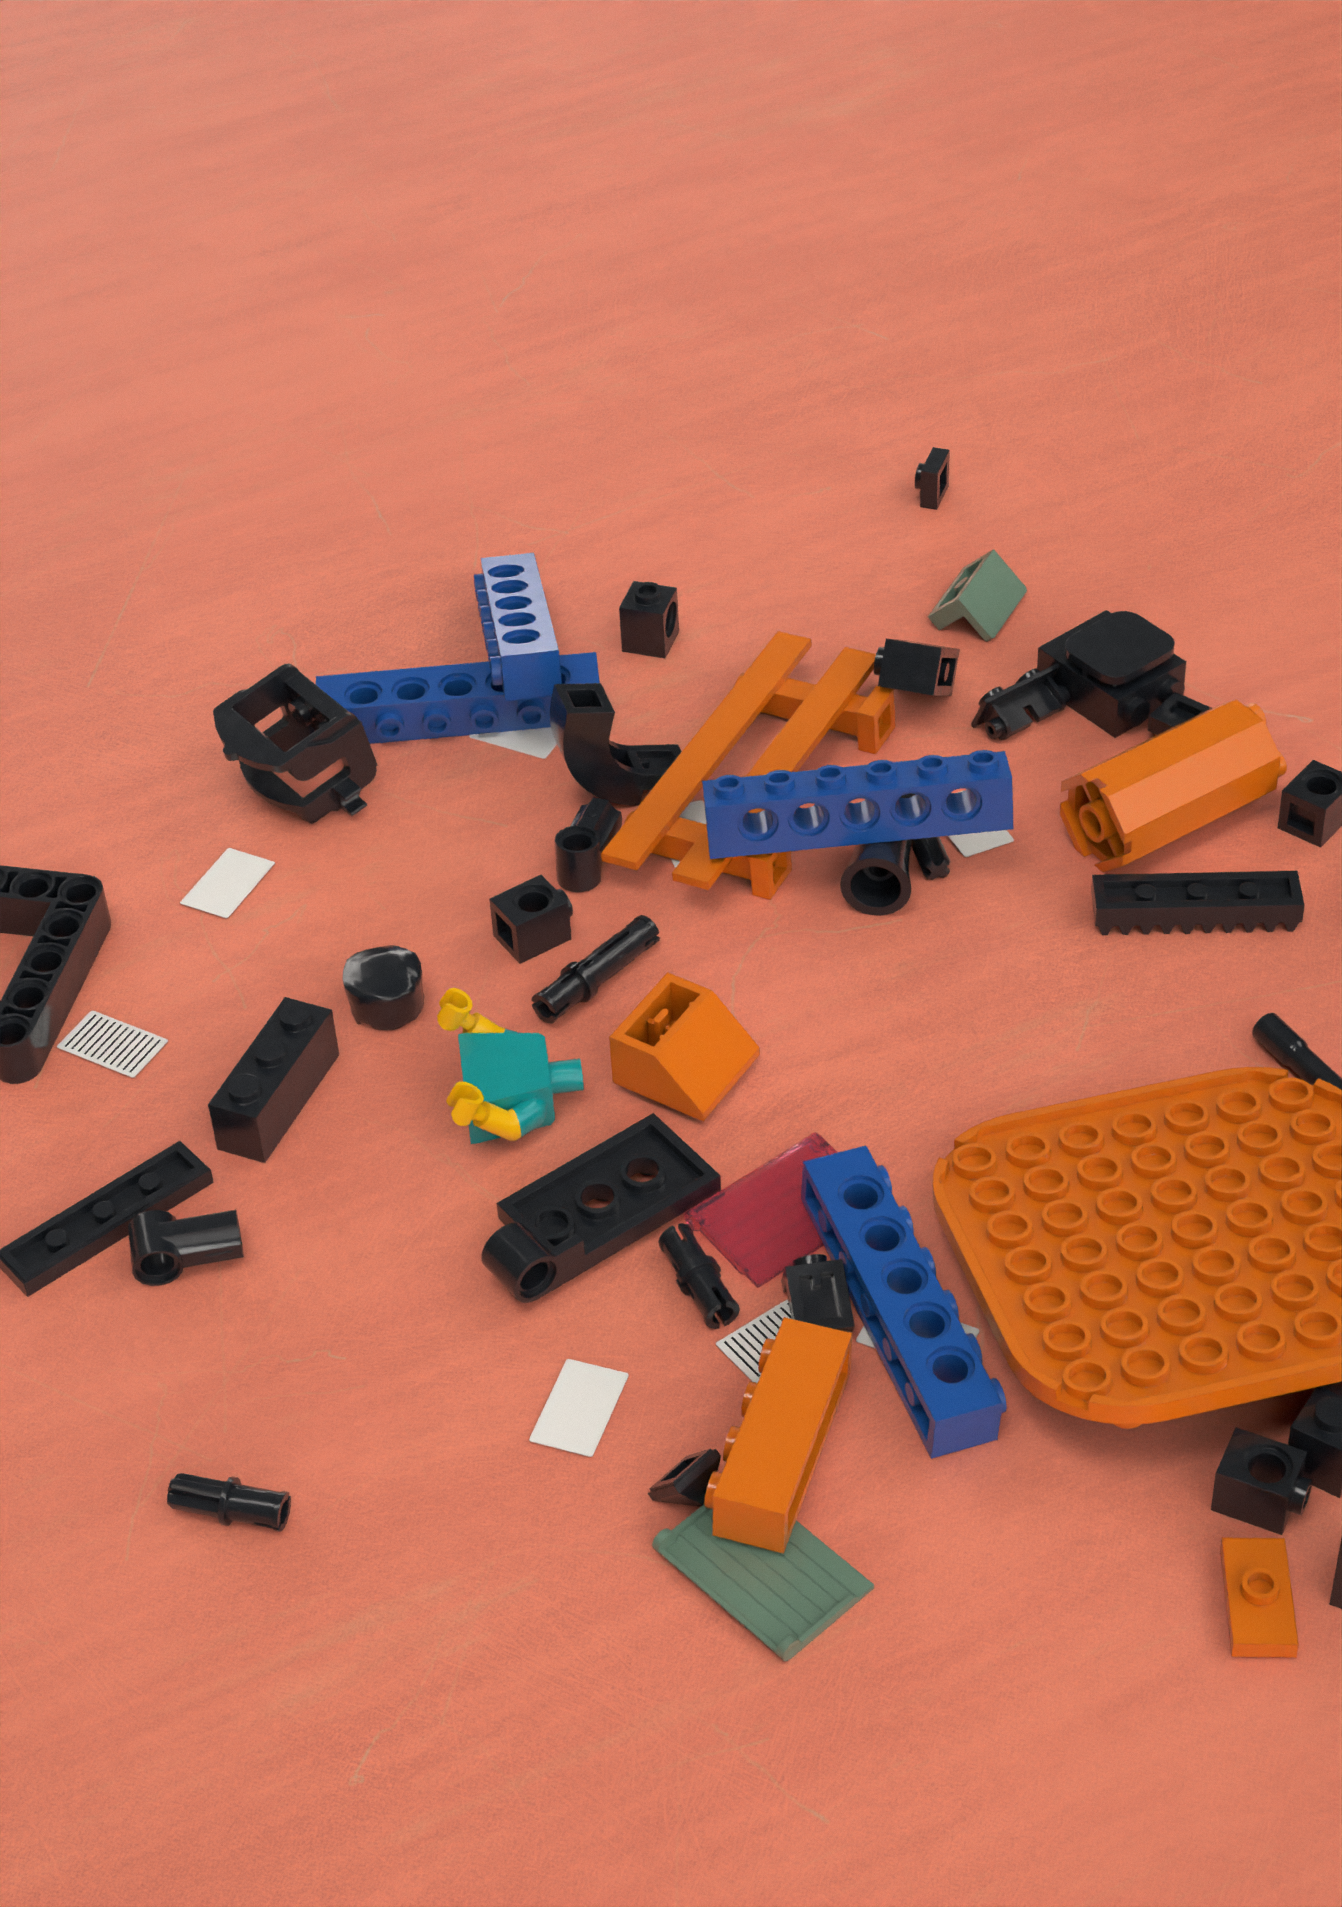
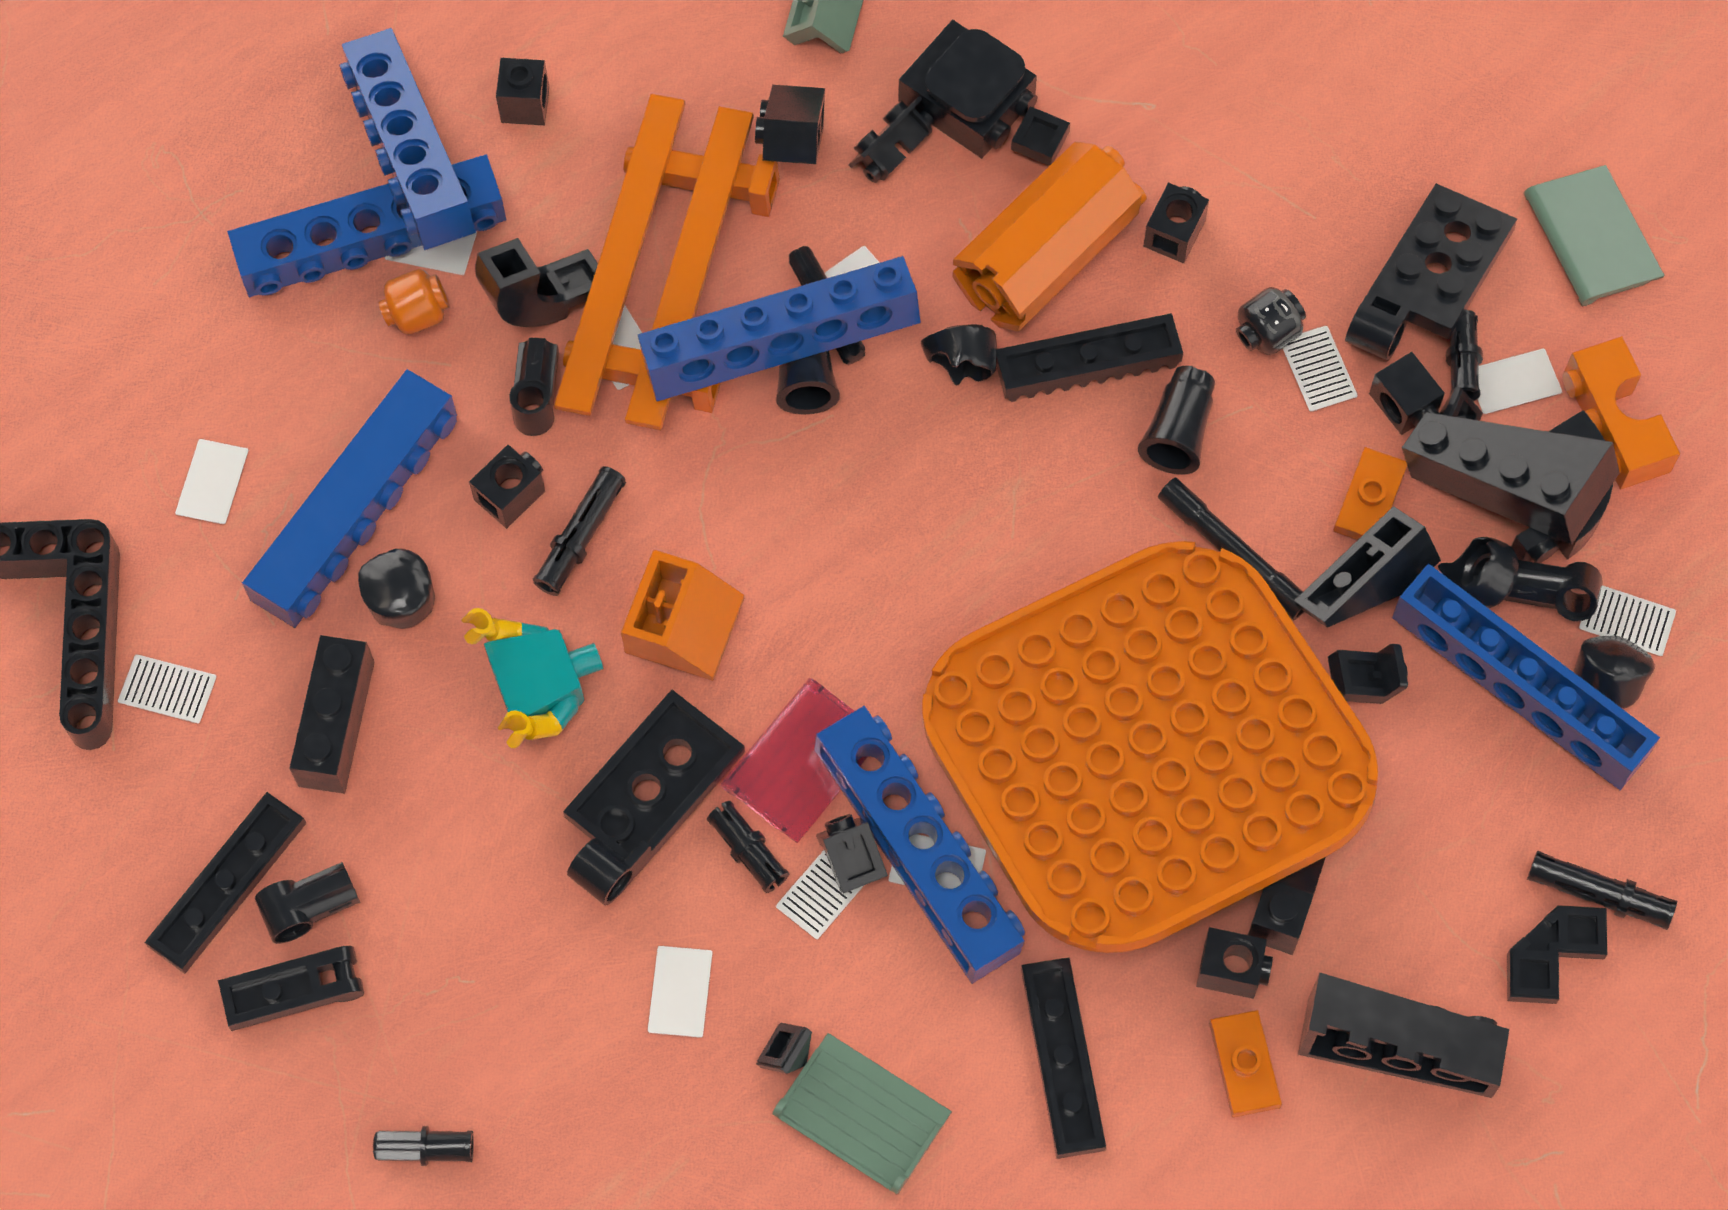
camera: 15 degrees left, 25 degrees up
black animal [213,663,377,824] -> none
orange brick [704,1317,852,1554] -> none
none -> black plate [218,946,365,1031]
none -> blue brick [242,369,457,628]
none -> orange head [378,269,449,335]
none -> black hair [921,324,997,386]
none -> black tile [1021,957,1106,1159]
none -> black plant [1138,366,1215,474]

